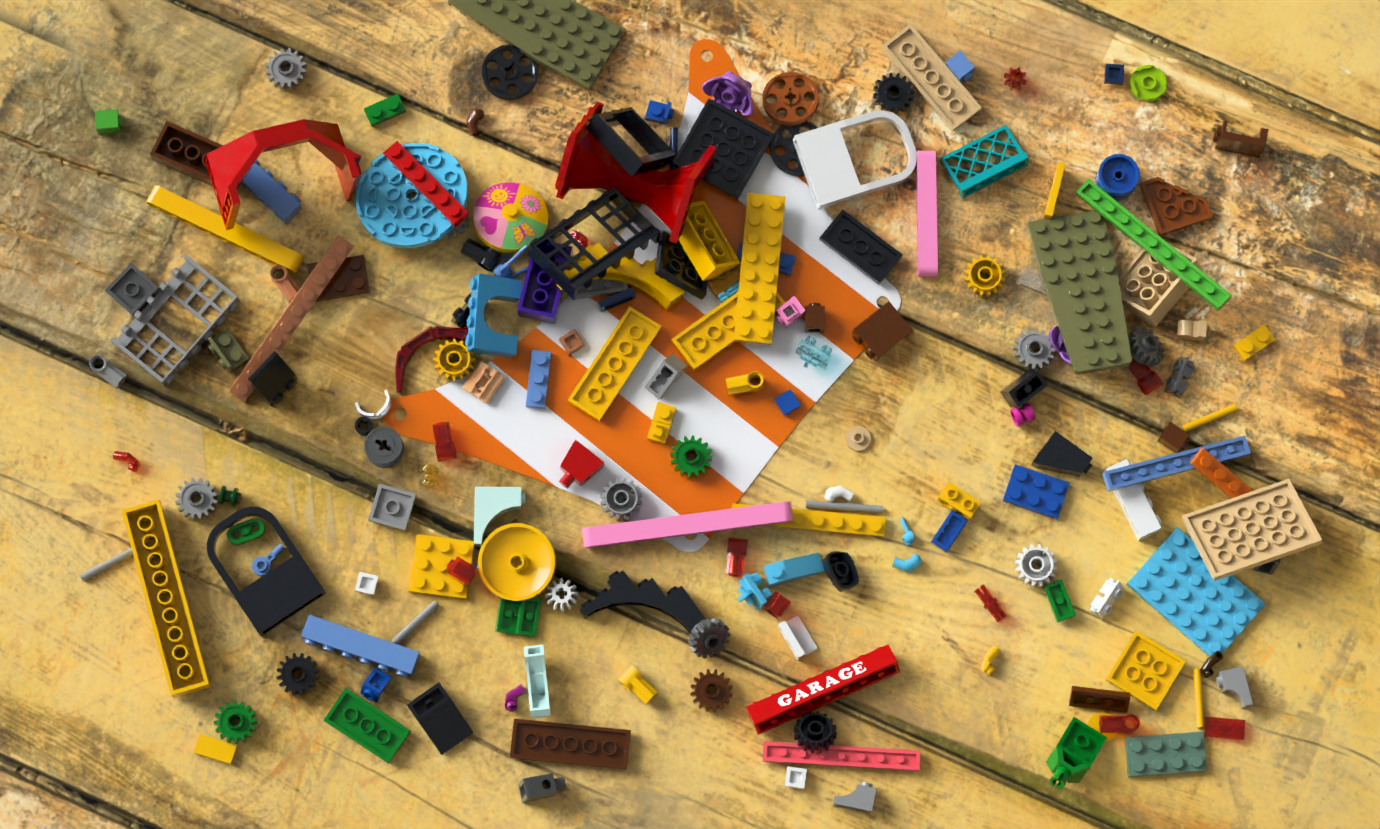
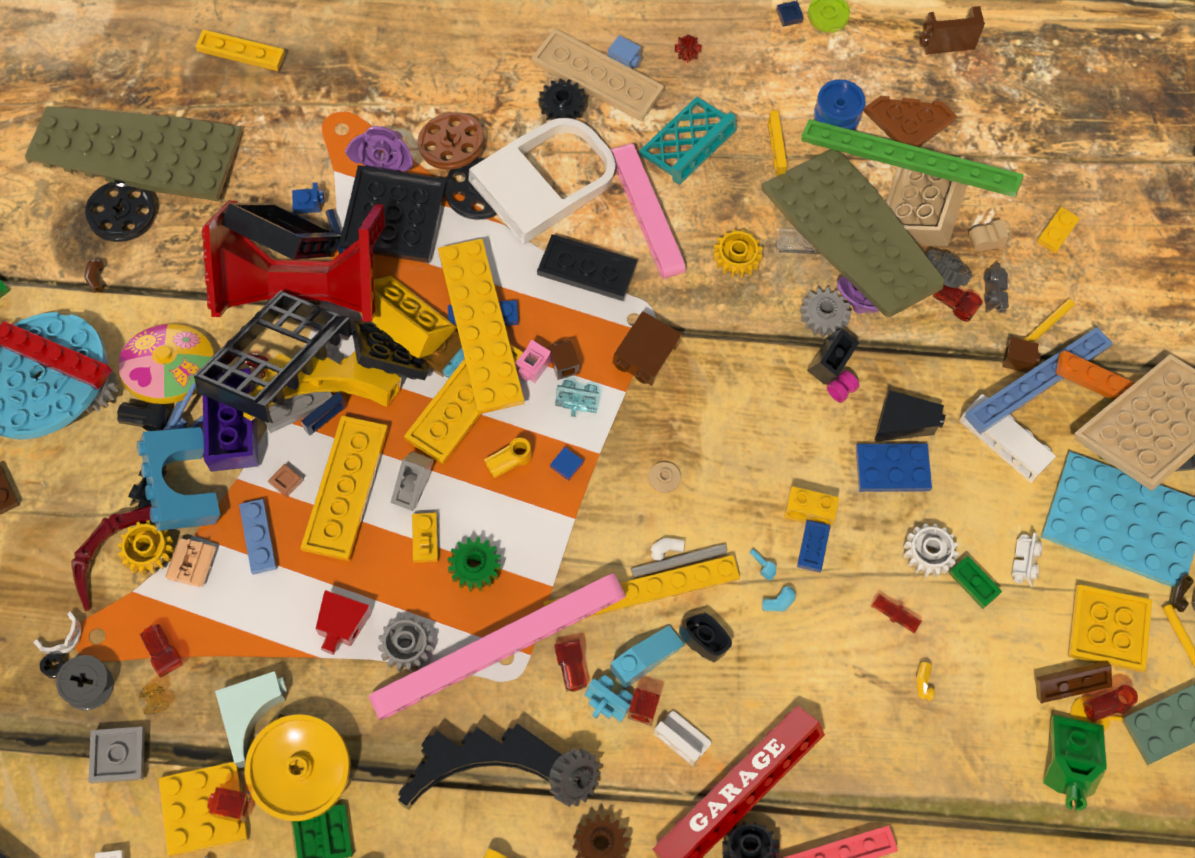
camera: 20 degrees left, 10 degrees down
white gear [545,578,578,612] -> none

